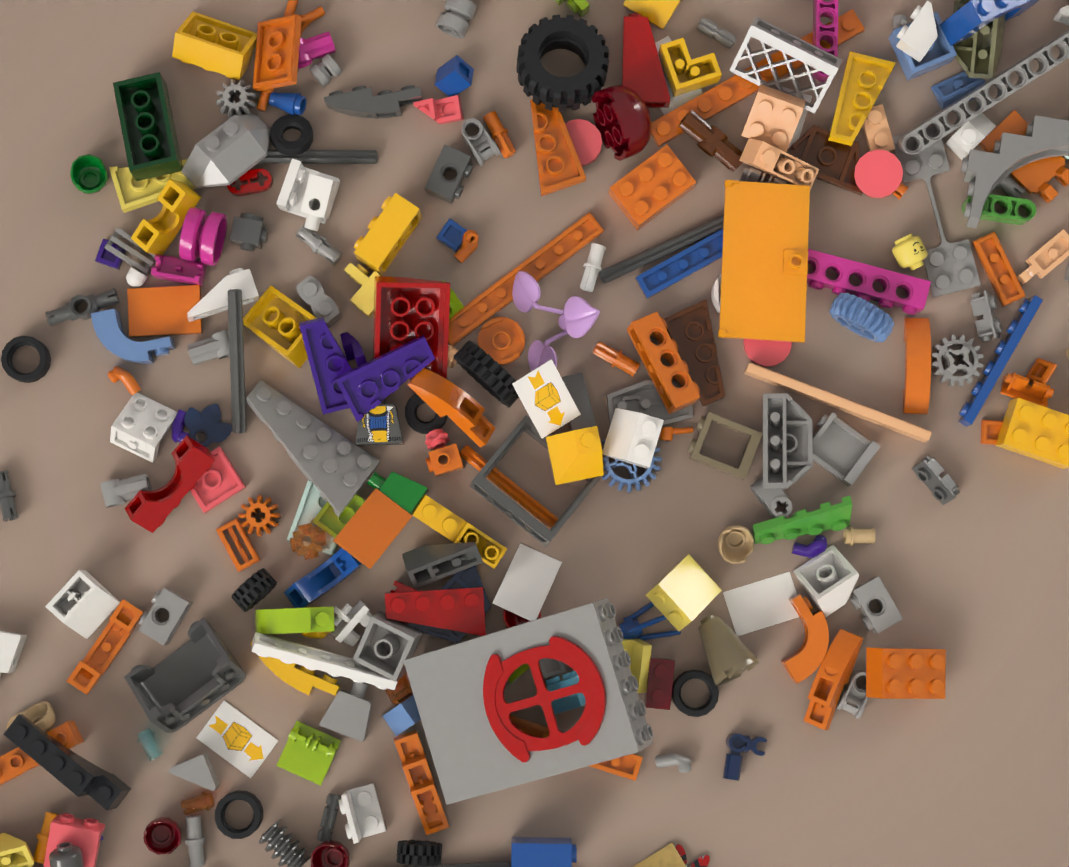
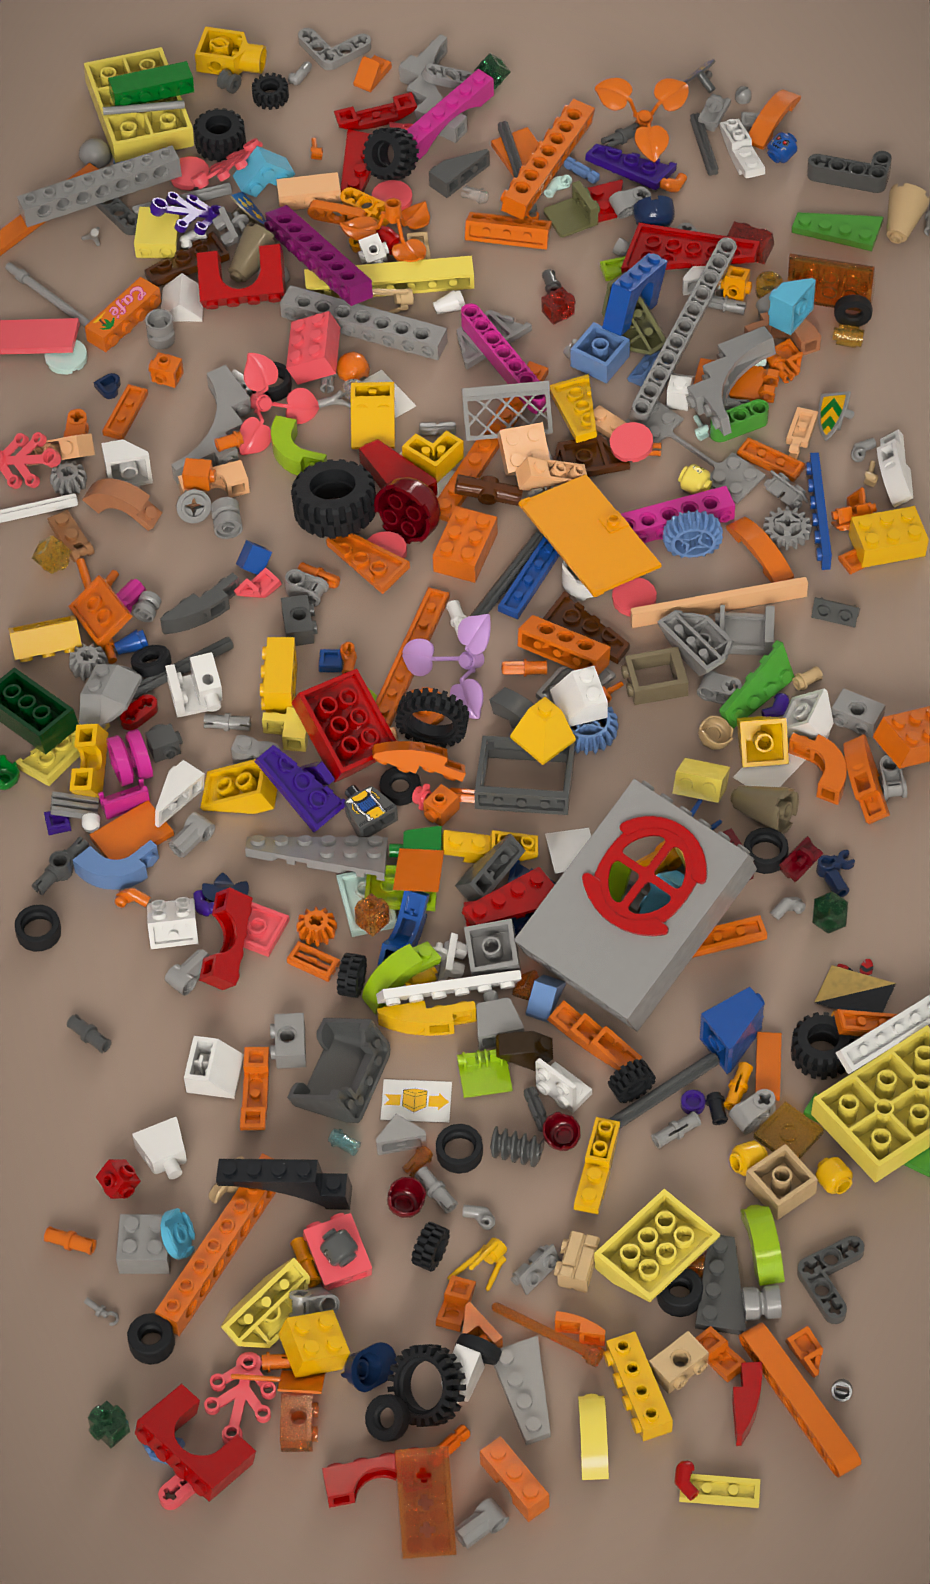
camera: 30 degrees left, 30 degrees down
dark grey axle [228,289,247,434] -> none
dark purple wing [335,335,435,422] -> none
white sticker [512,359,581,439] -> none
white slope [896,1,938,62] -> none
none -> dark brown slope [496,1031,553,1071]
none -> light aqua hand [693,415,709,441]
none -> yellow slope [737,716,789,768]
none -> dark red hips [779,836,823,882]
none -> clear green brick [812,891,848,934]

